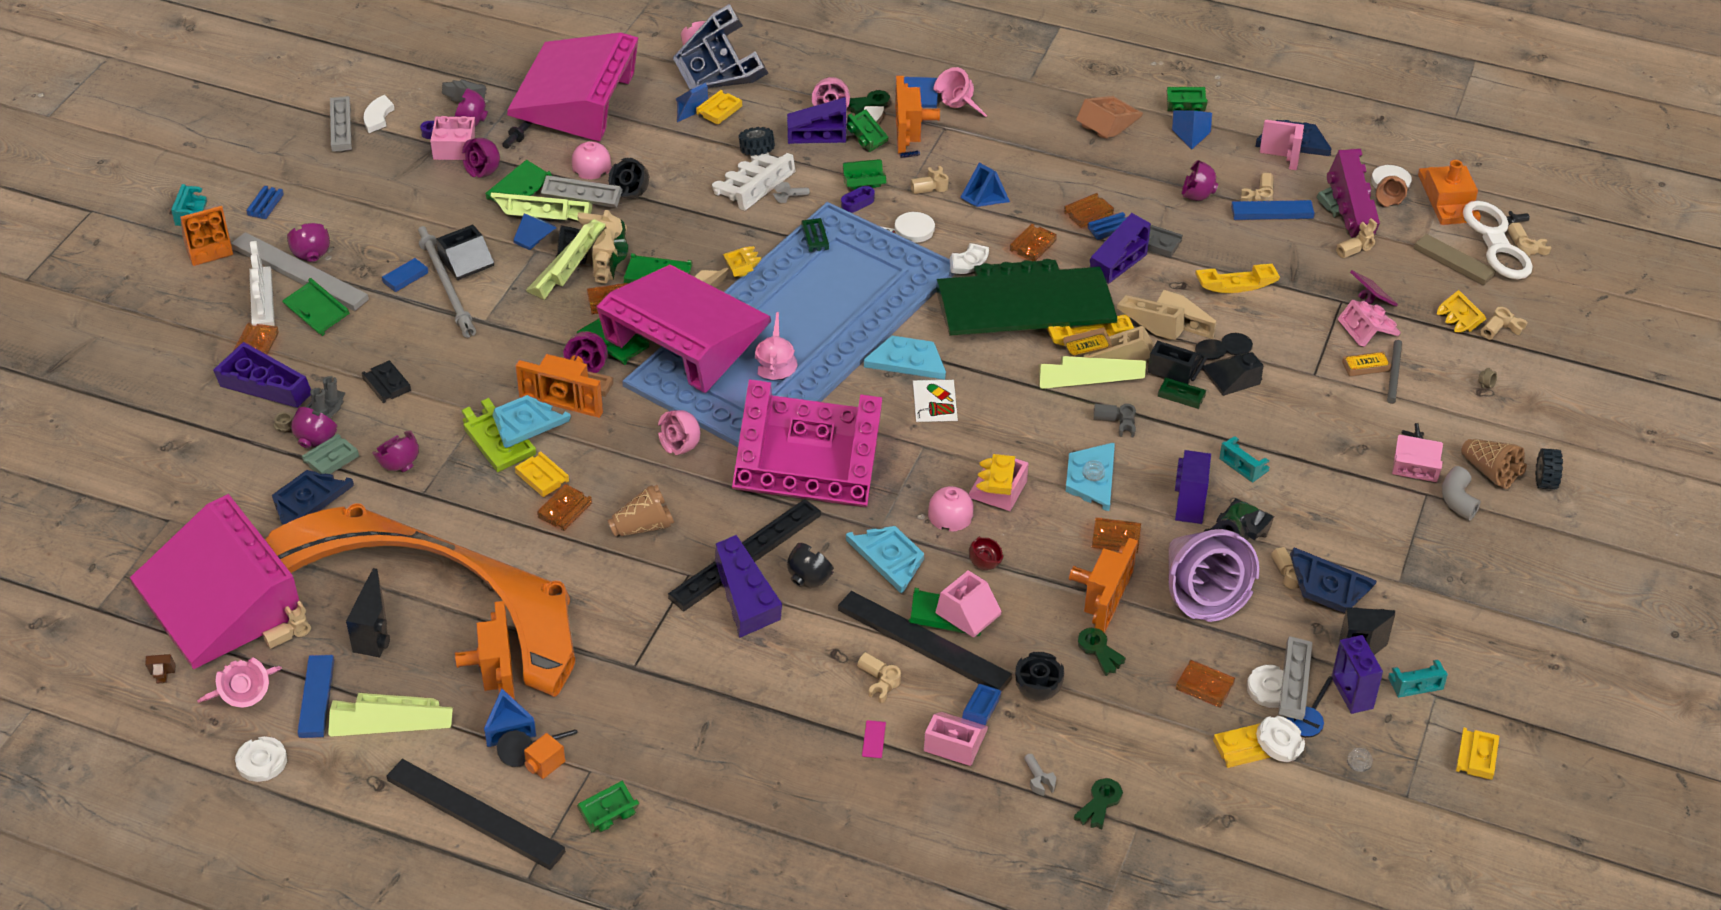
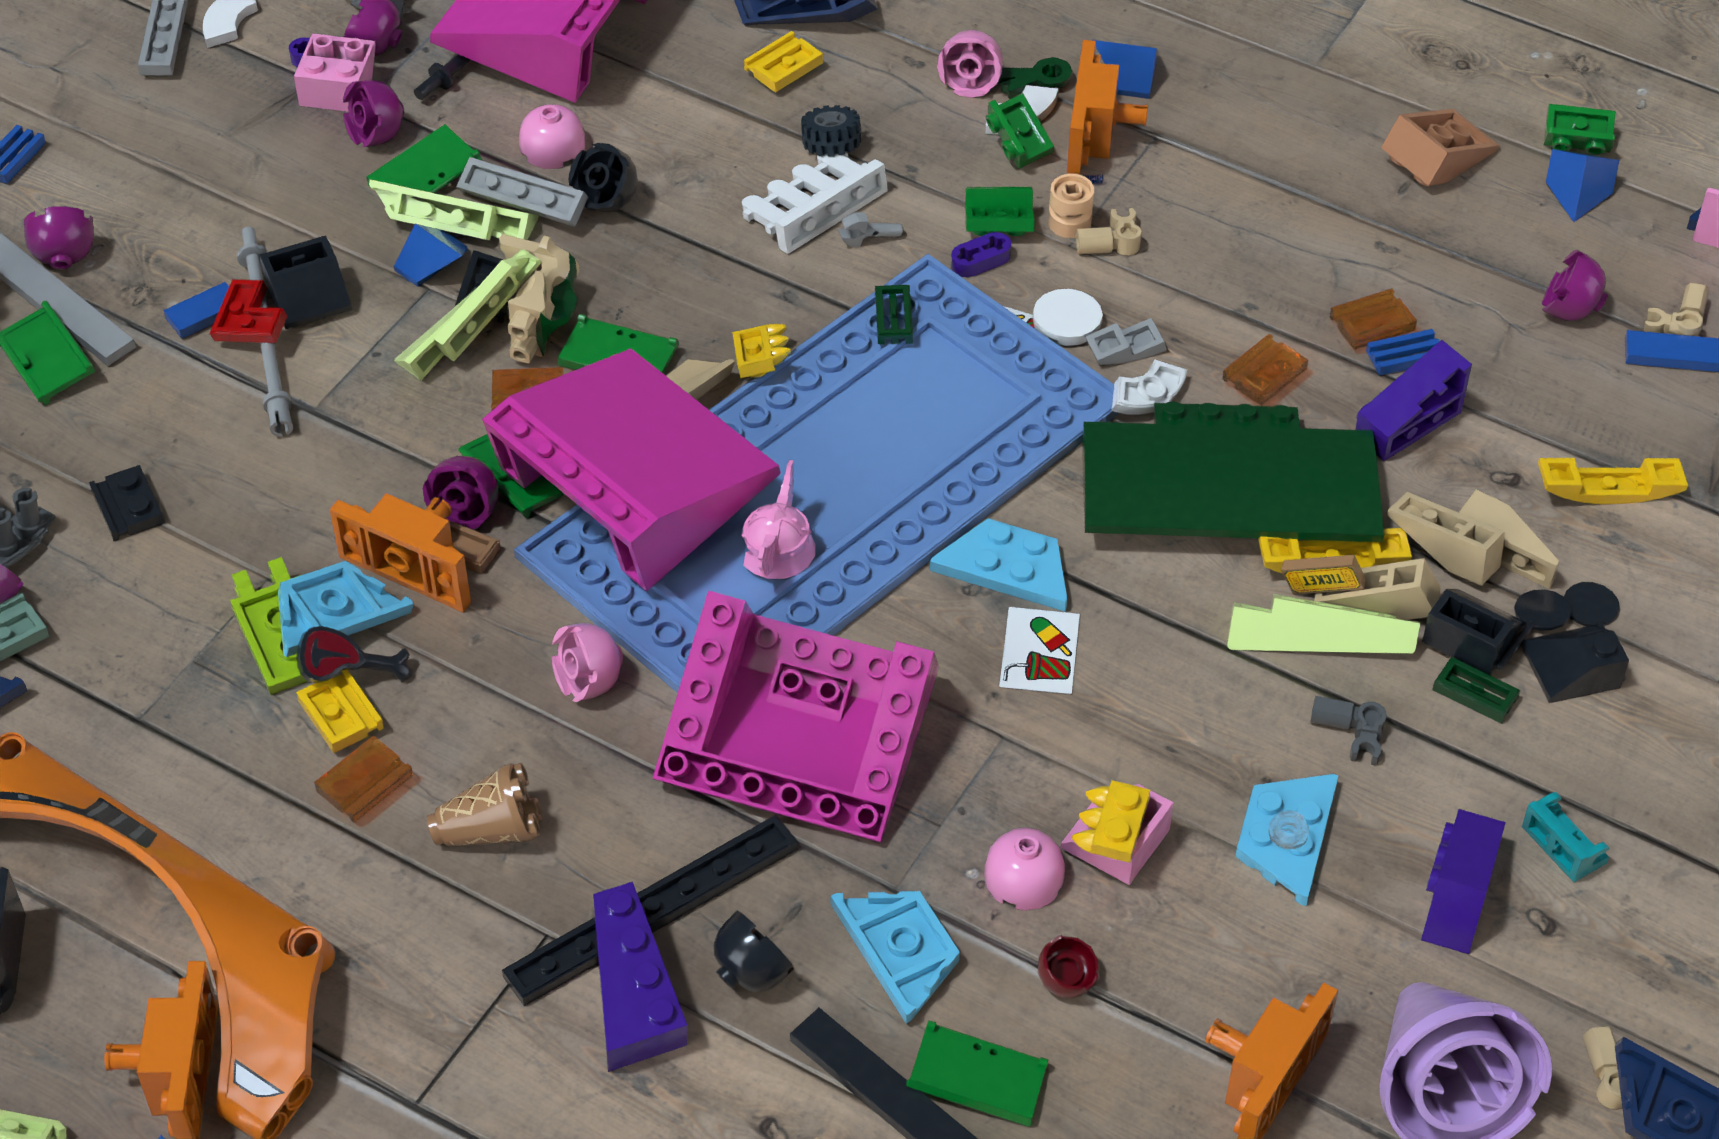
camera: 10 degrees right, 5 degrees up
magenta cylinder [372,430,419,472] -> none
blue slope [676,83,708,122] -> none
dark purple wedge [787,97,846,144] -> none
bright pink helmet [933,67,987,117] -> none
bright pink slope [936,570,1002,638] -> none
blue slope [960,162,1010,207] -> none
clear orange plate [1092,517,1141,554] -> none
dark grey plate [1148,225,1183,258] -> none
black hips [1204,498,1275,540] -> none
none -> red tile [209,279,287,343]
none -> black piece [296,626,412,683]
none -> light nougat wheel [1048,173,1094,238]
none -> light grey slope [1085,318,1166,365]

